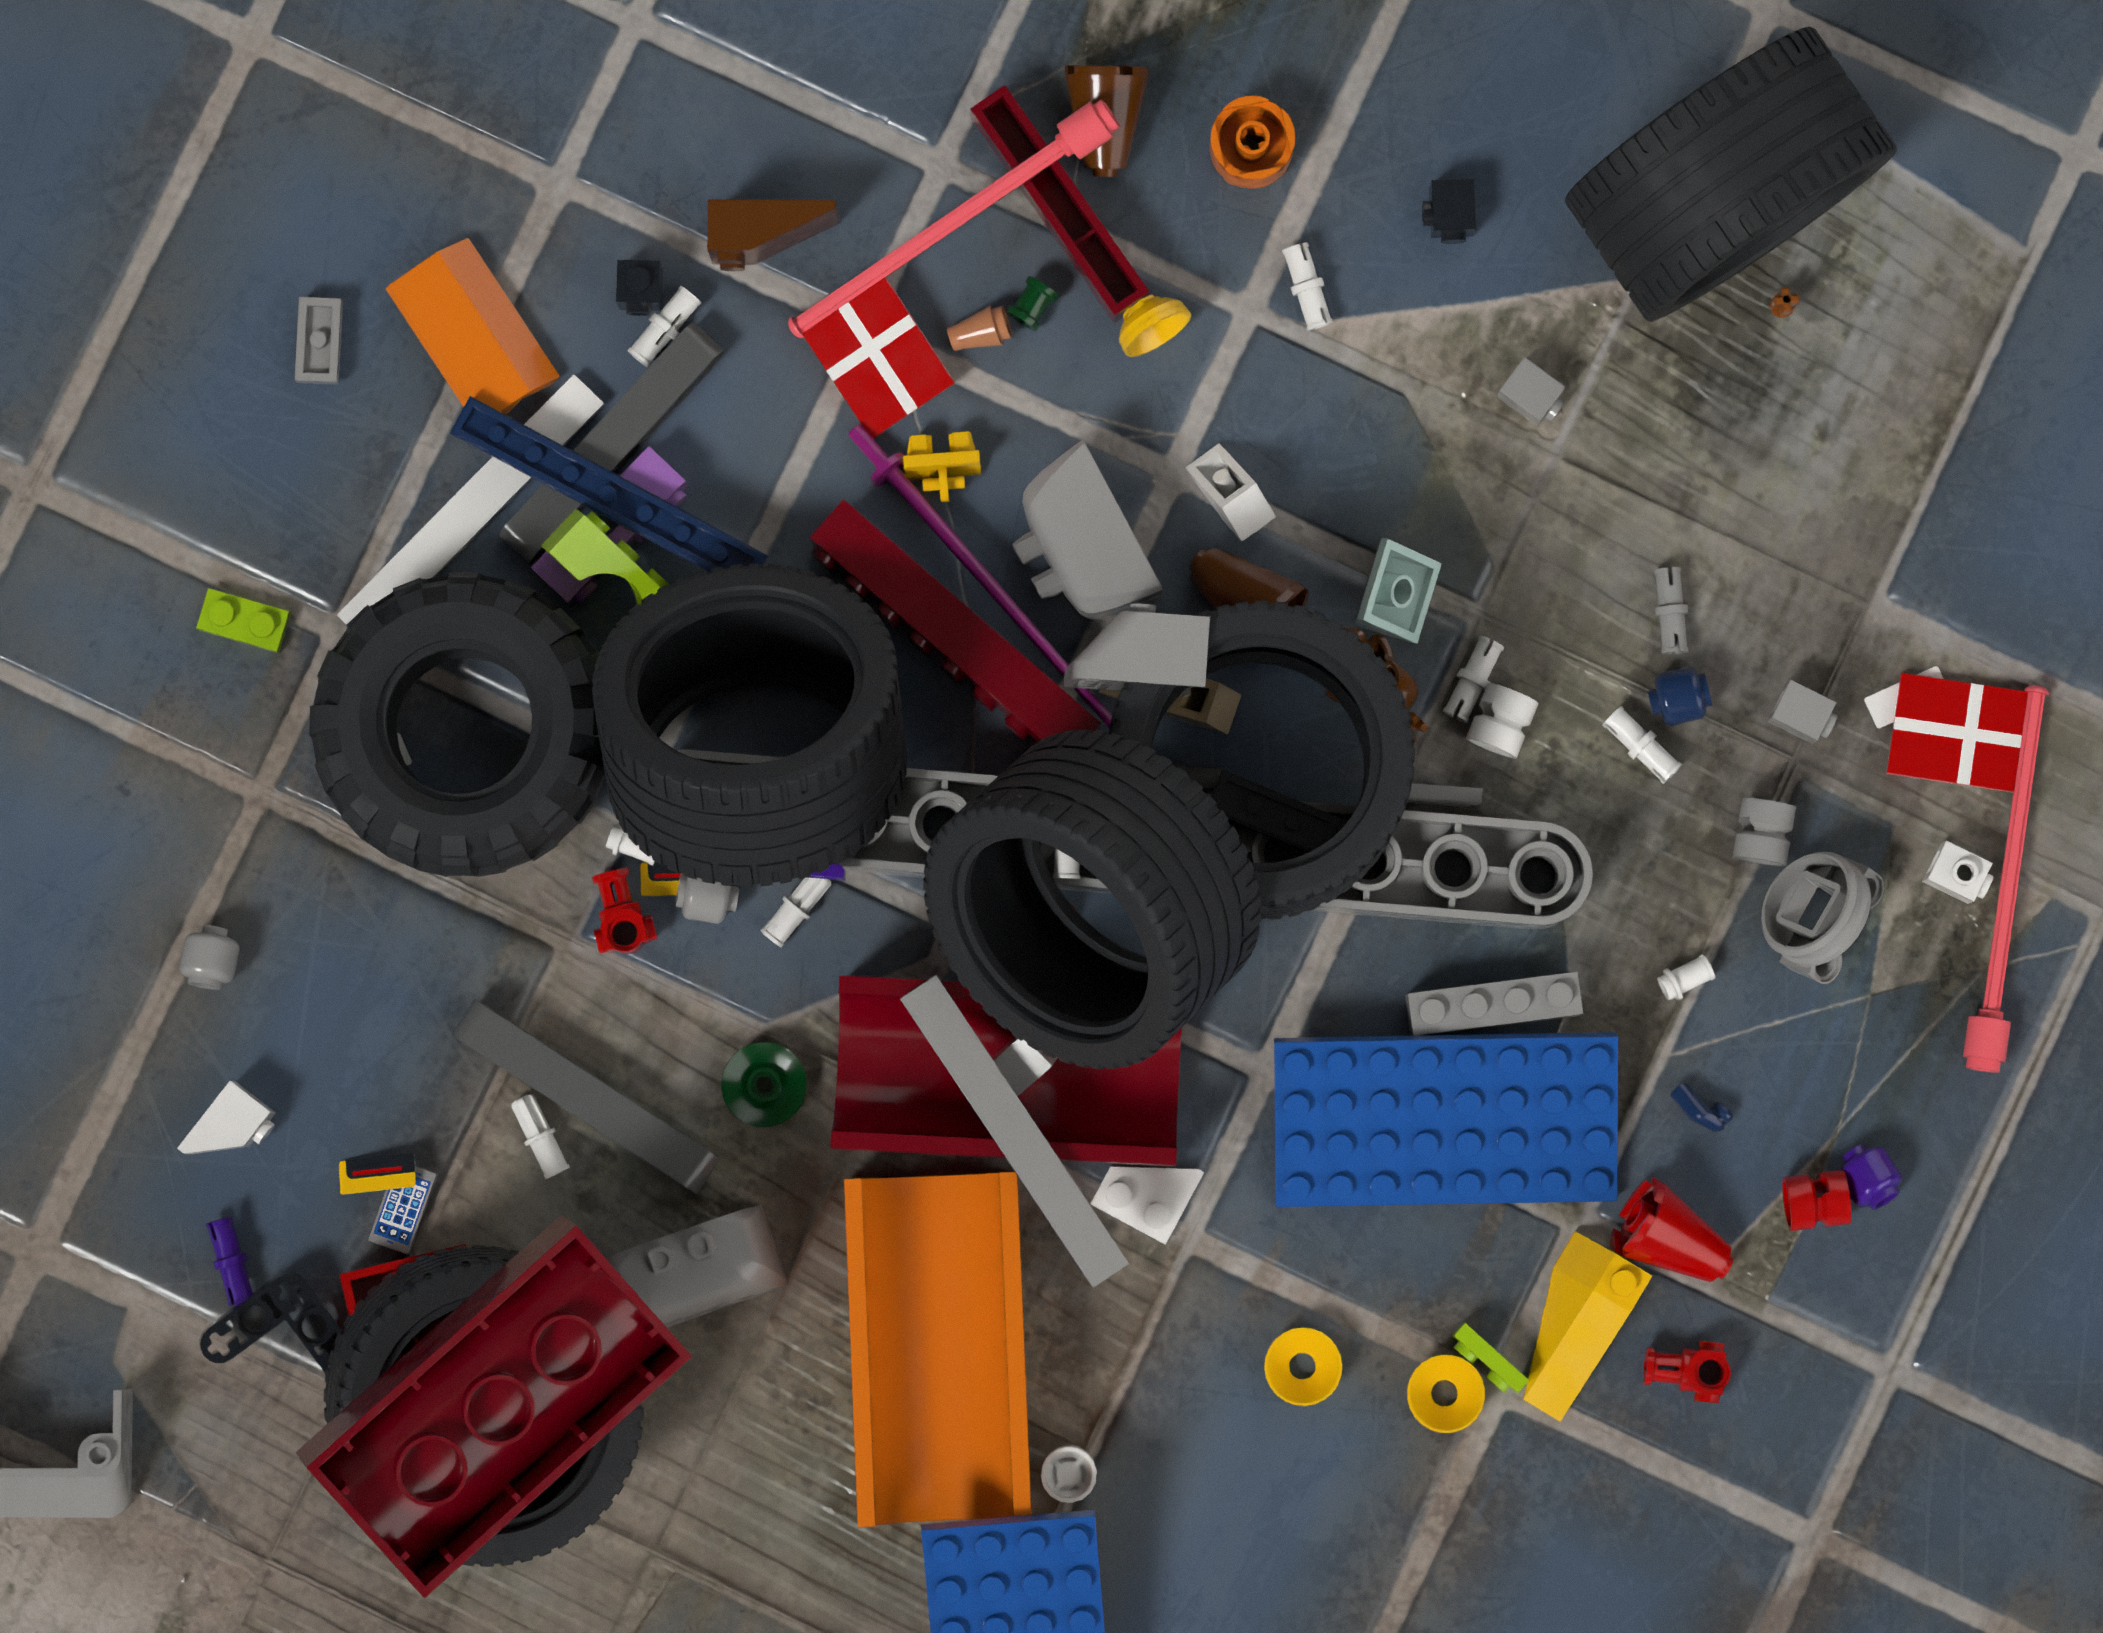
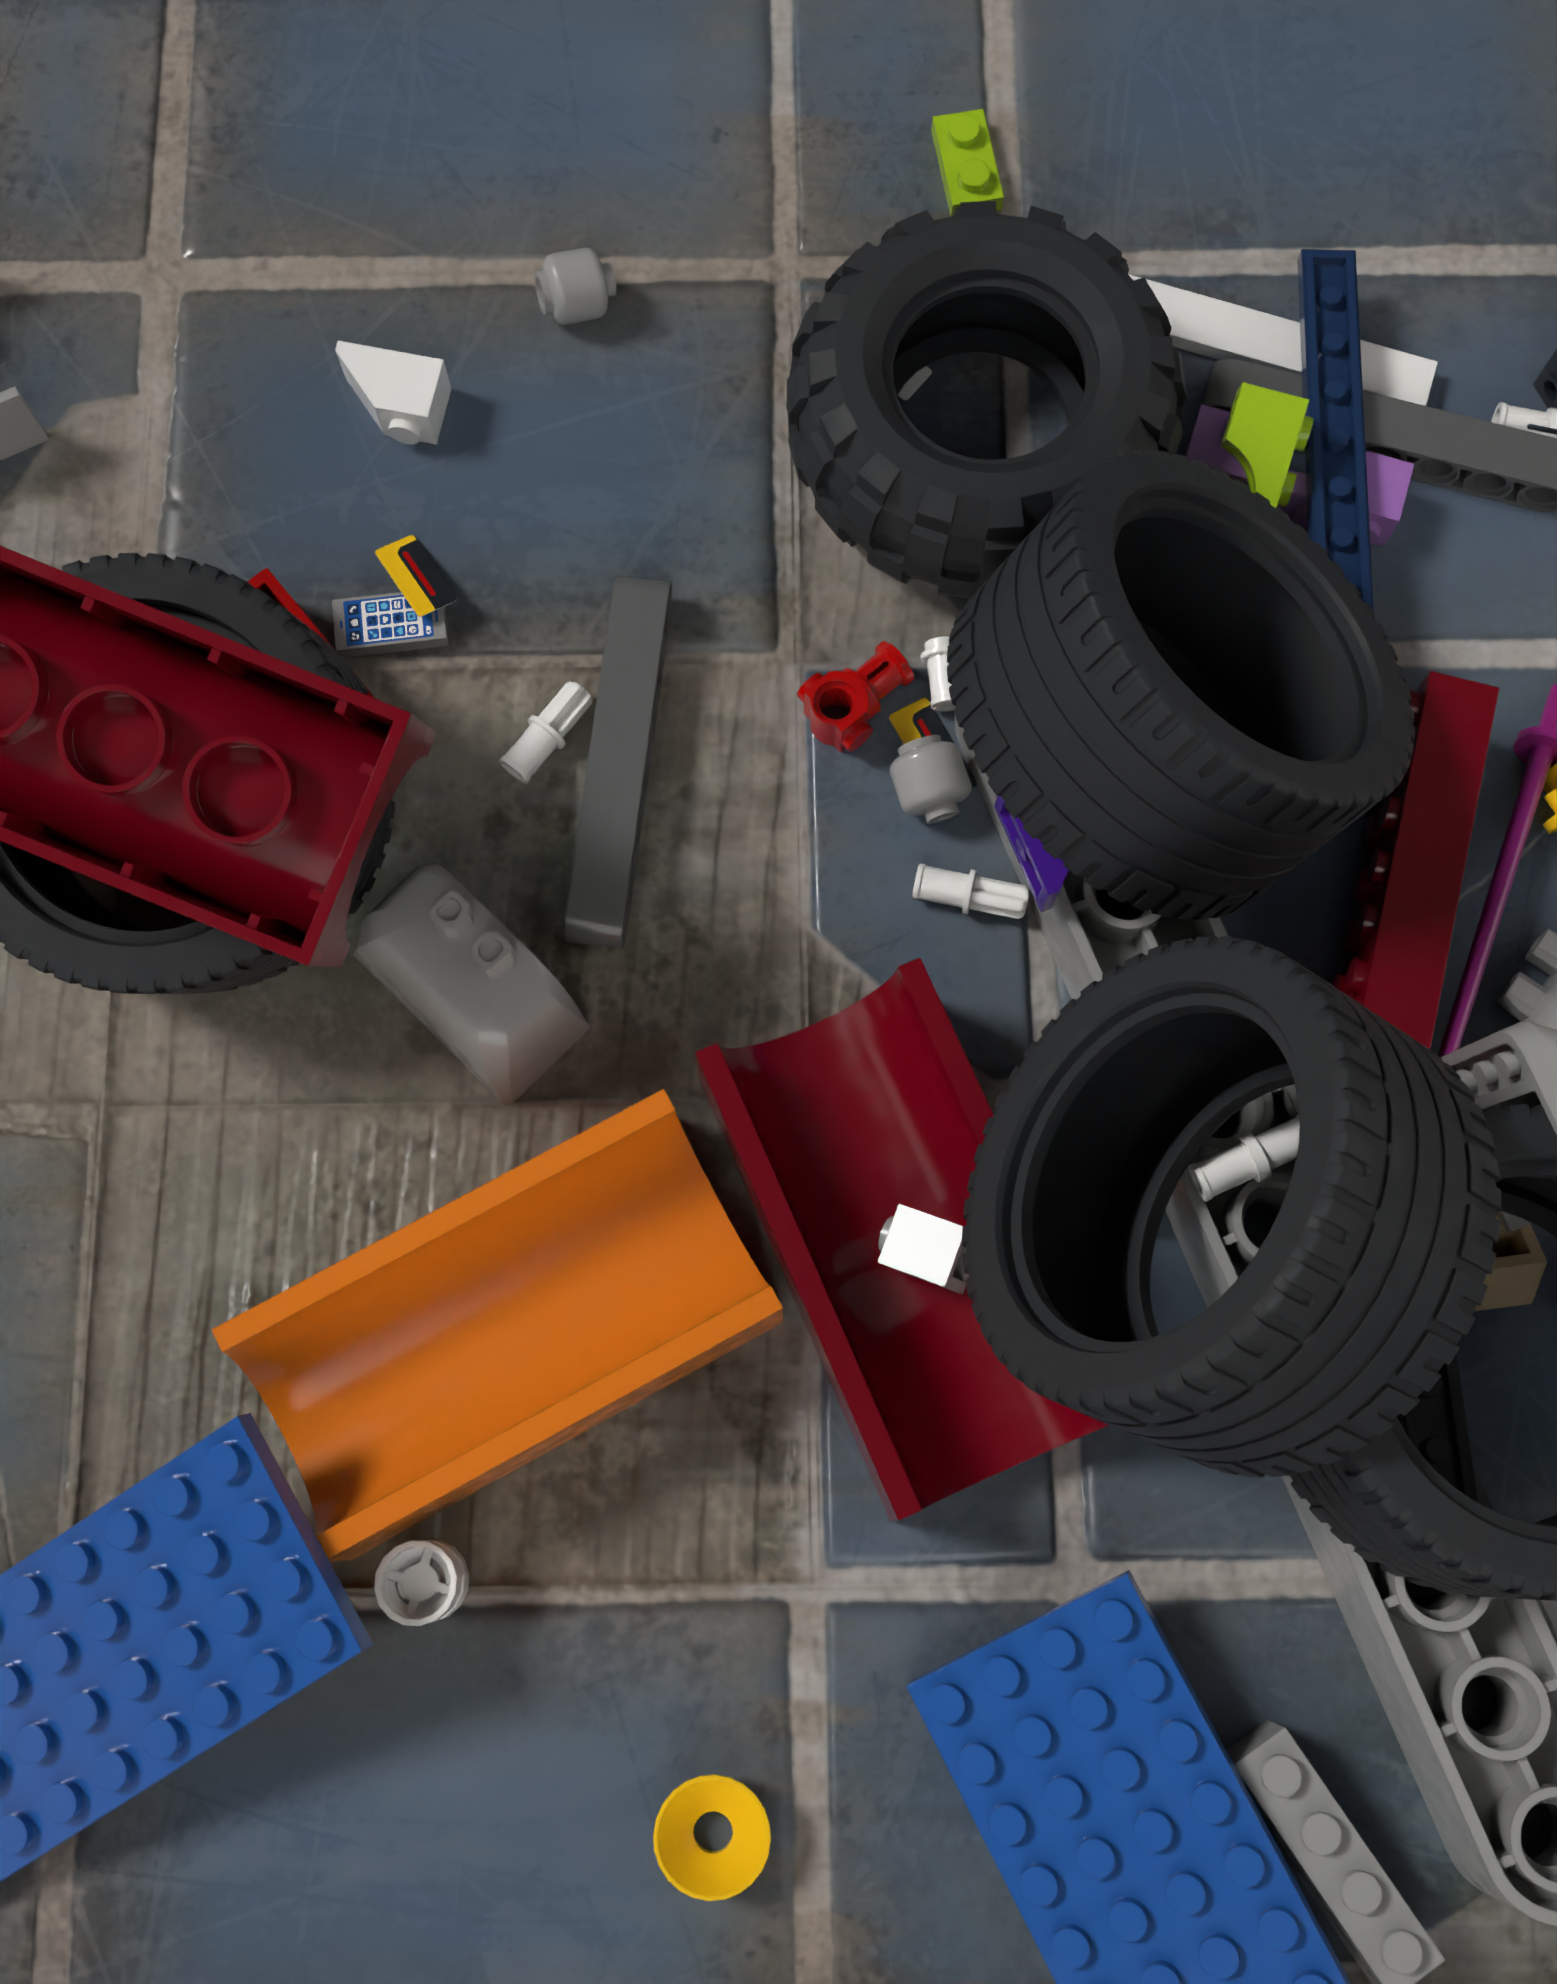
camera: 60 degrees right, 10 degrees down
black beam [199,1272,342,1374] -> none
dark purple pin [206,1216,253,1306] -> none
light grey plate [295,297,343,385] -> none
orange slope [385,238,560,415] -> none
dark green dish [721,1042,807,1128] -> none
light grey tile [900,975,1129,1288] -> none
white wing [1091,1166,1204,1245] -> none

